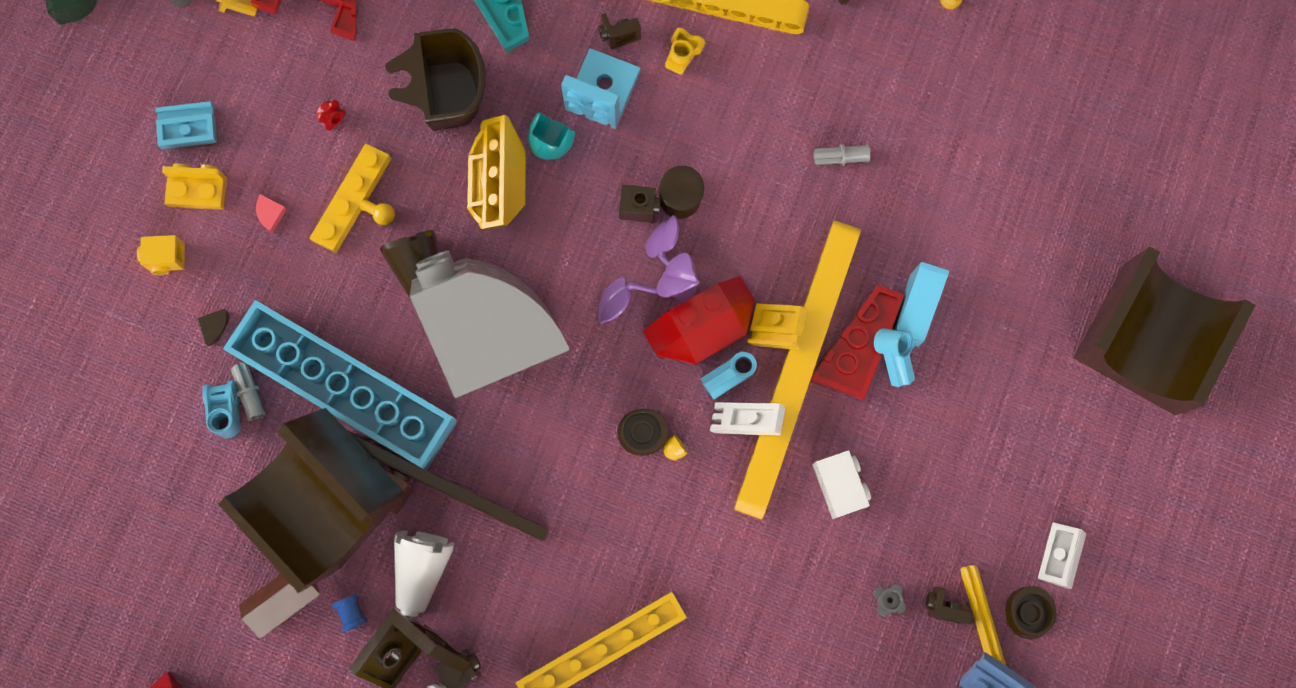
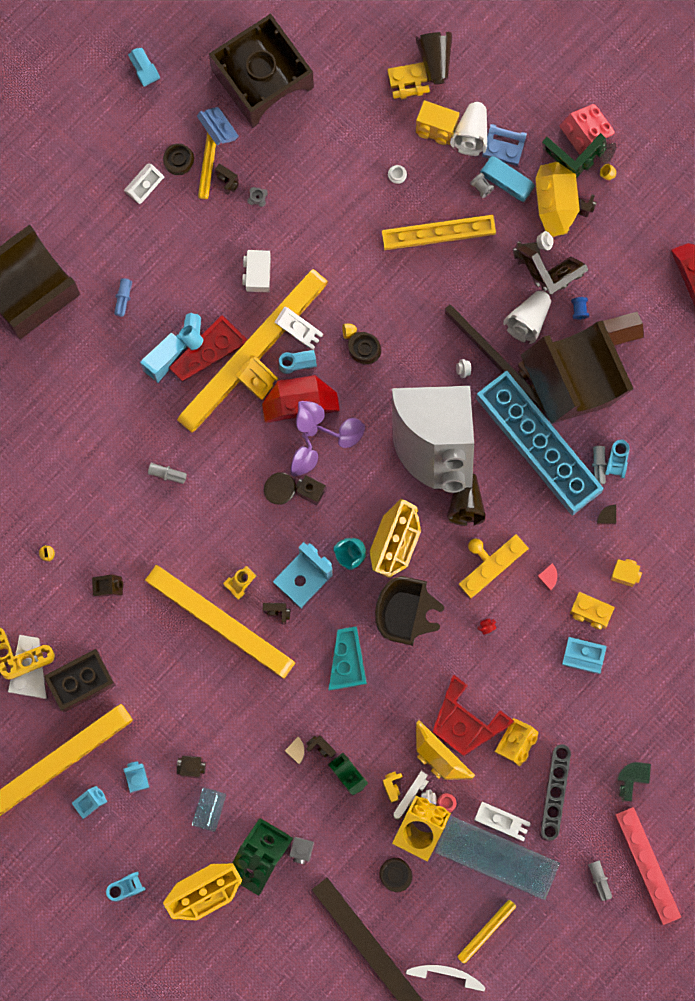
camera: 155 degrees left, 0 degrees up
none -> medium blue axle [114,278,132,317]
none -> white plate [456,359,471,378]

